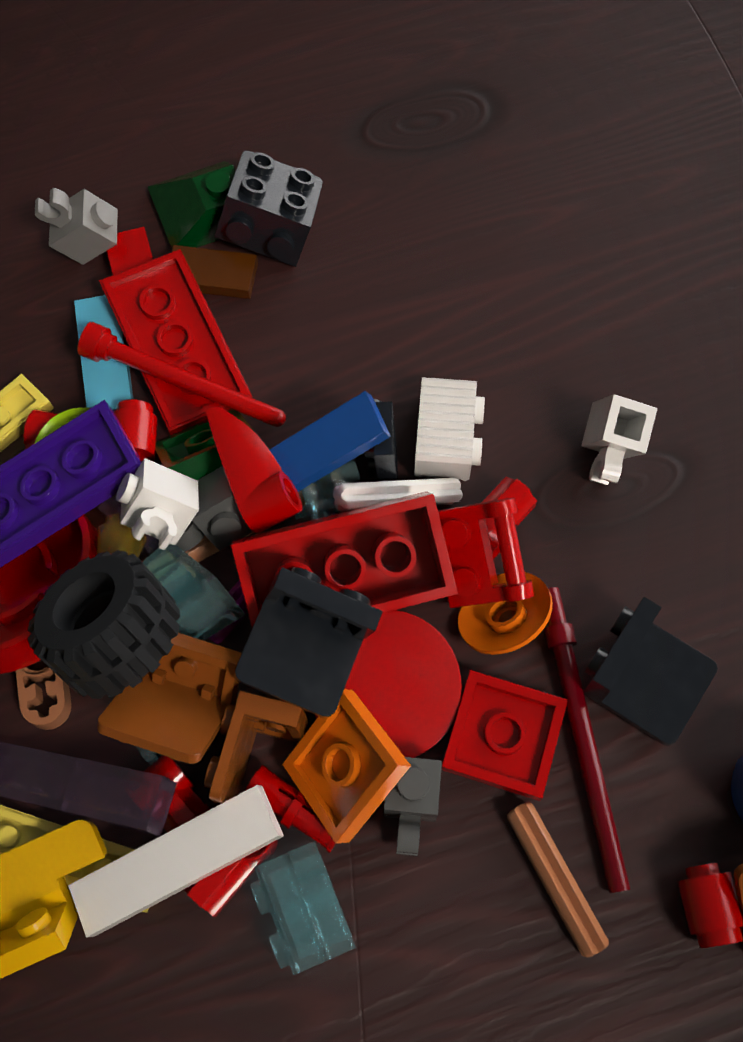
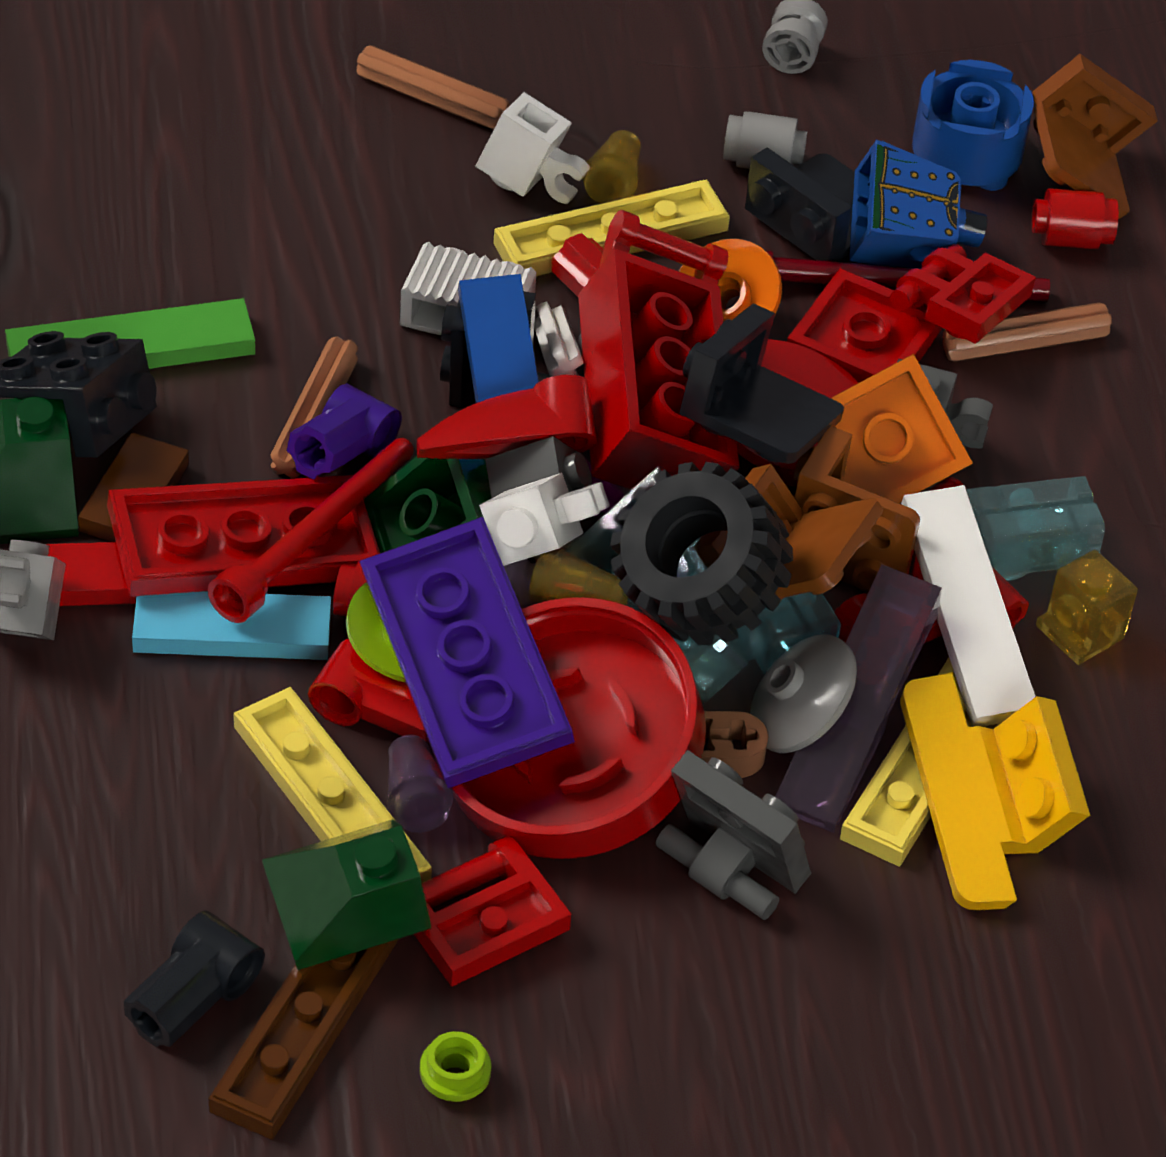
camera: 85 degrees left, 20 degrees down
none -> bright green tile [5,298,255,369]
none -> nougat axle [270,336,358,478]
none -> dark purple piece [286,383,402,480]
none -> nougat axle [356,45,510,130]
none -> light yellow tile [494,179,730,276]
none -> clear yellow cone [582,130,641,204]
none -> light grey brick [723,111,807,169]
none -> light grey dish [750,635,857,753]
none -> blue torso [849,140,988,269]
none -> red plate [890,244,1036,344]
none -> clear yellow brick [1036,549,1138,665]

